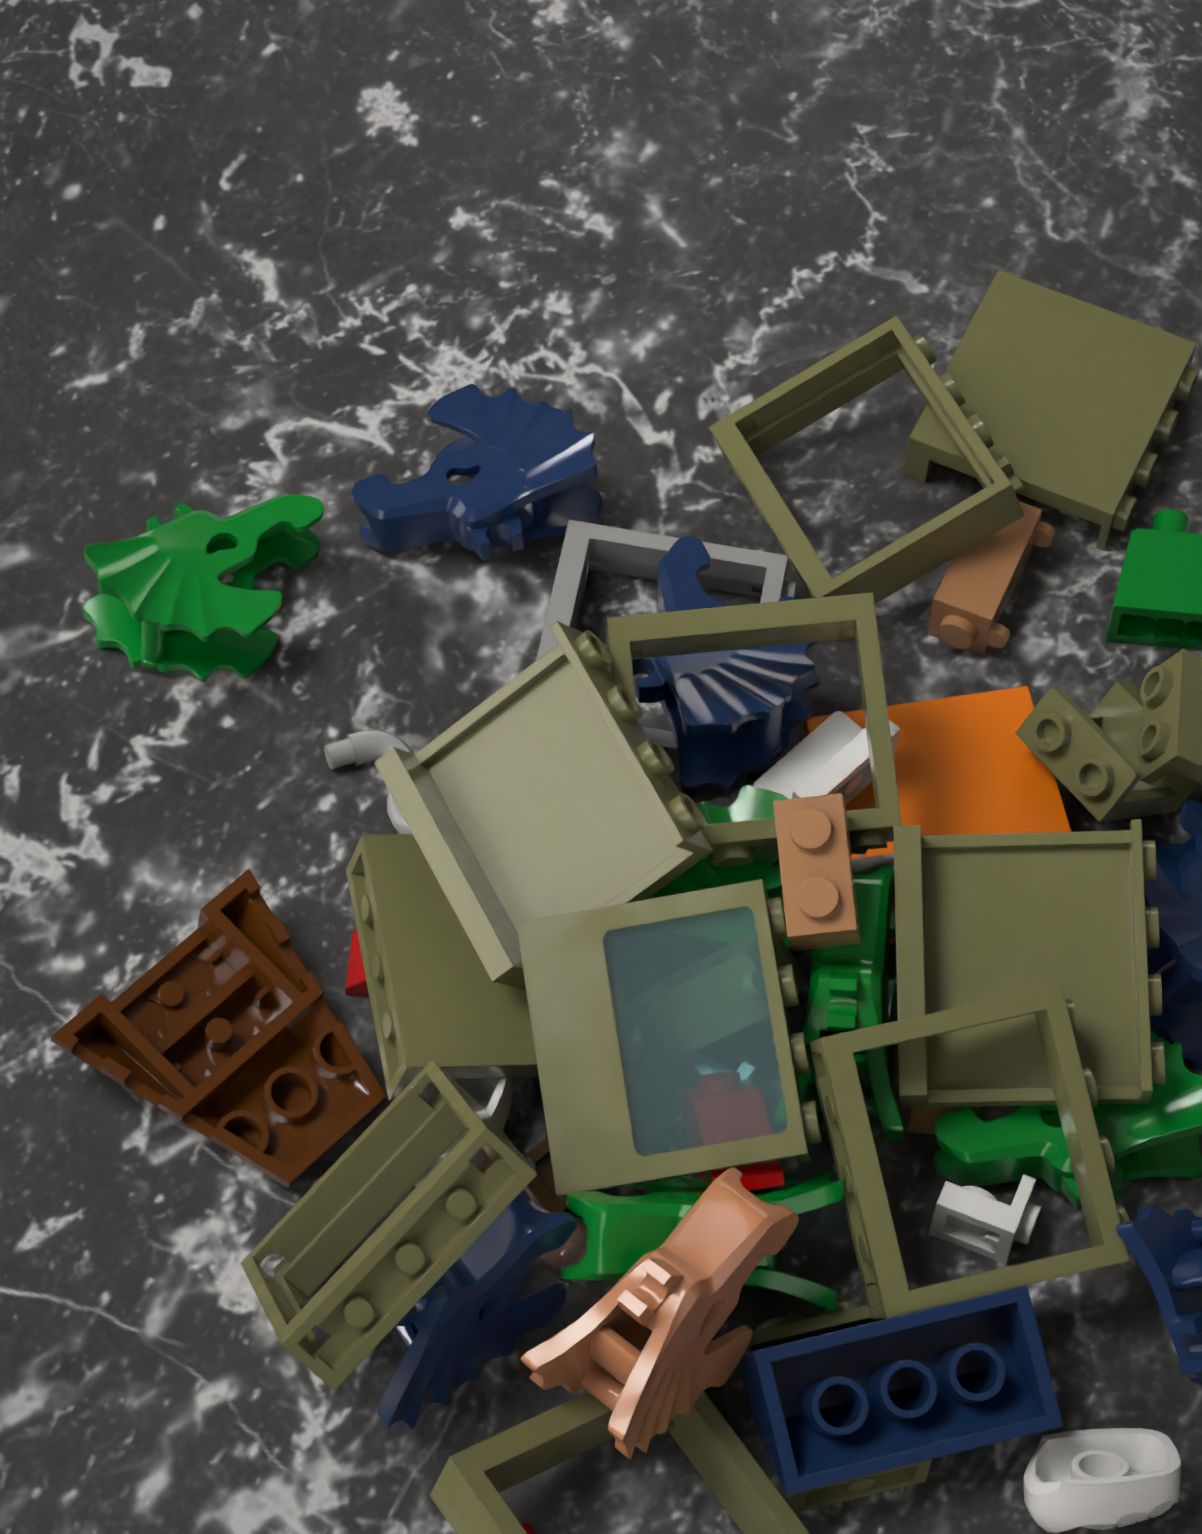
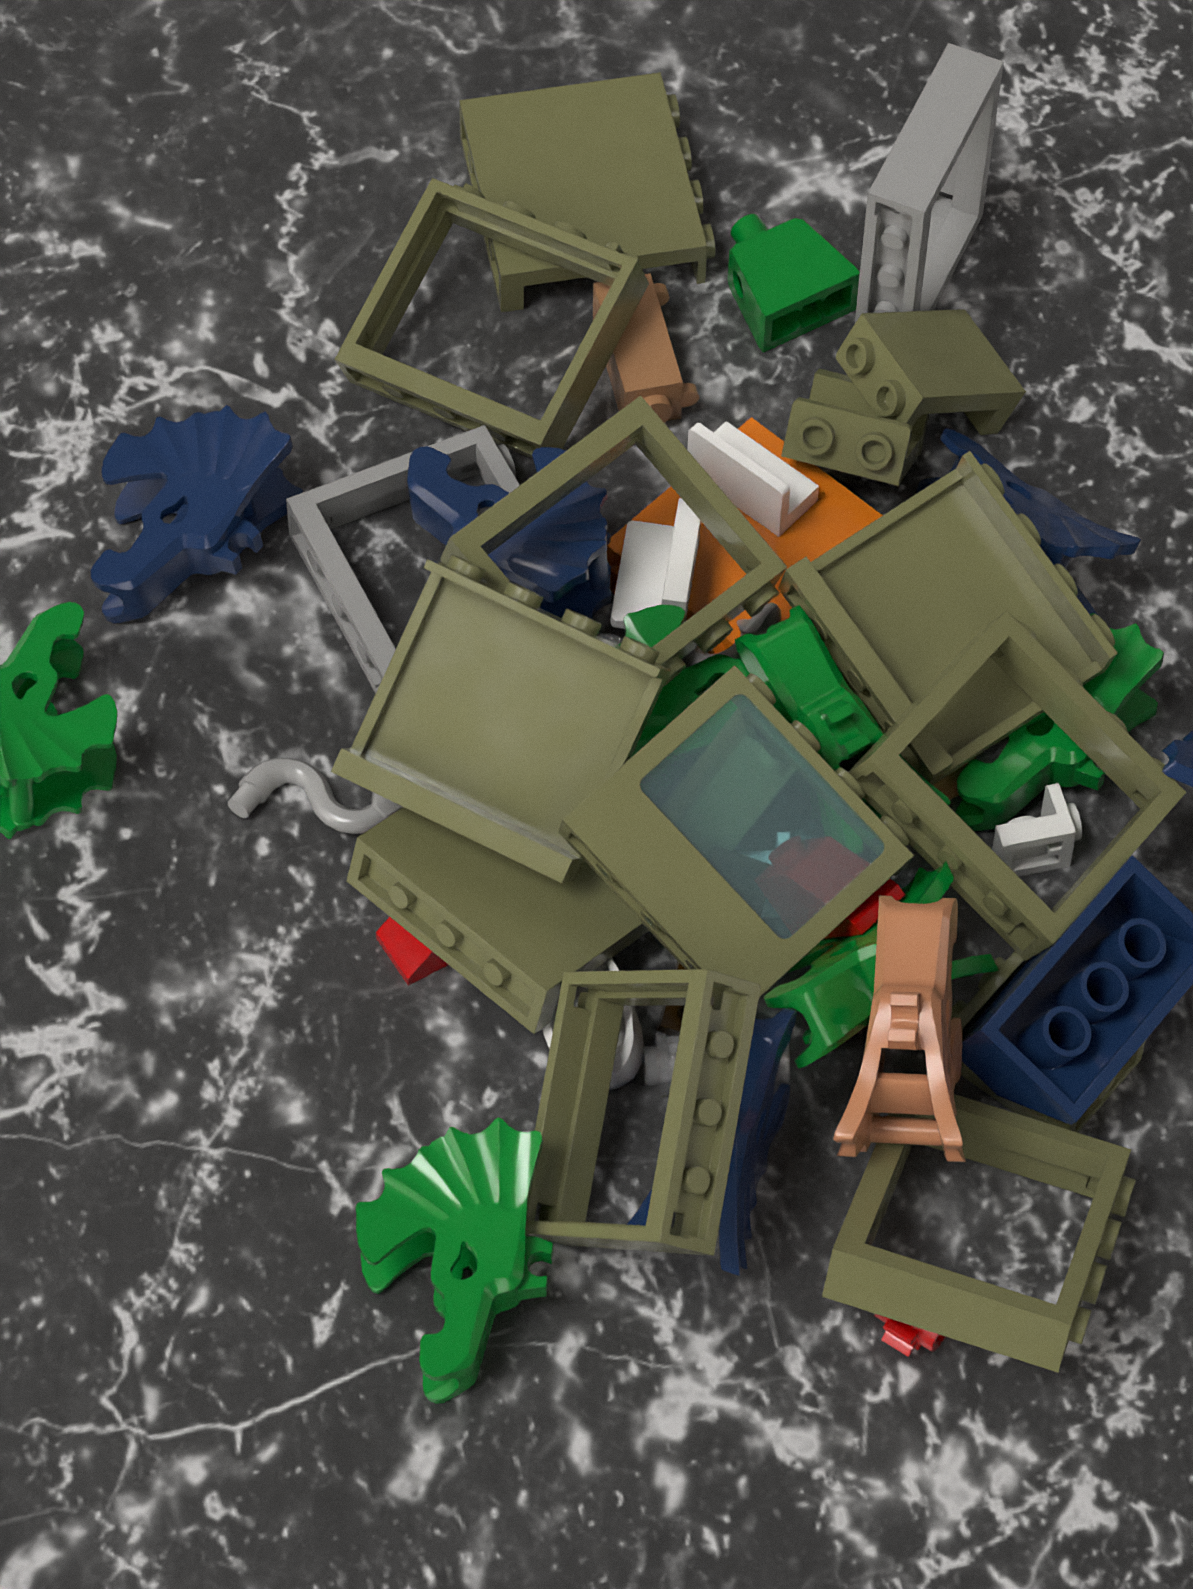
camera: 35 degrees left, 0 degrees up
reddish brown wedge [51,869,387,1188] -> none
medium nougat brick [773,793,861,951] -> none
none -> green animal [355,1117,554,1404]
none -> white panel [687,421,819,537]

